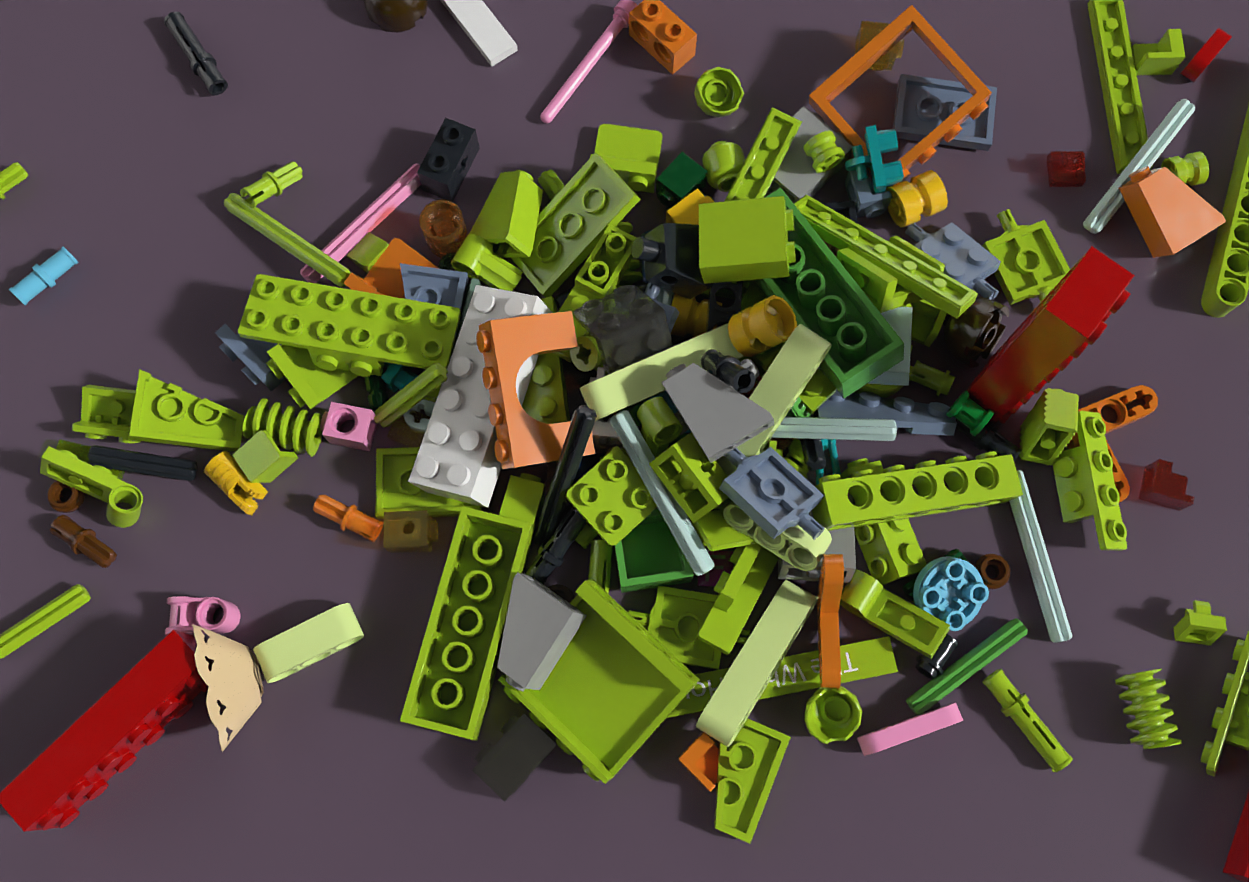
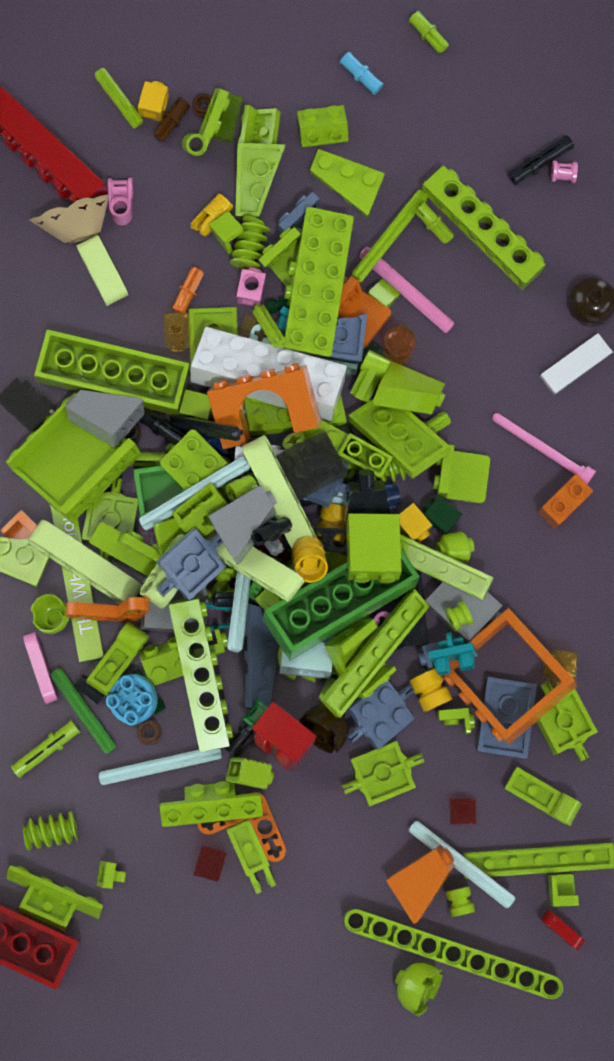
camera: 85 degrees right, 5 degrees up
black axle [88,445,198,481] -> none
black brick [417,117,480,202] -> none
lime hair [694,67,744,118] -> none
lime pin [909,360,955,396] -> none
none -> yellow brick [138,81,169,122]
none -> lime hinge [226,819,276,894]
none -> lime bracket [297,105,348,147]
none -> lime wing [310,149,385,219]
none -> lime brick [422,165,546,291]
none -> lime bracket [437,708,475,734]
none -> lime plate [504,767,582,827]
none -> lime plate [537,681,598,762]
none -> bright pink bush [551,160,578,183]

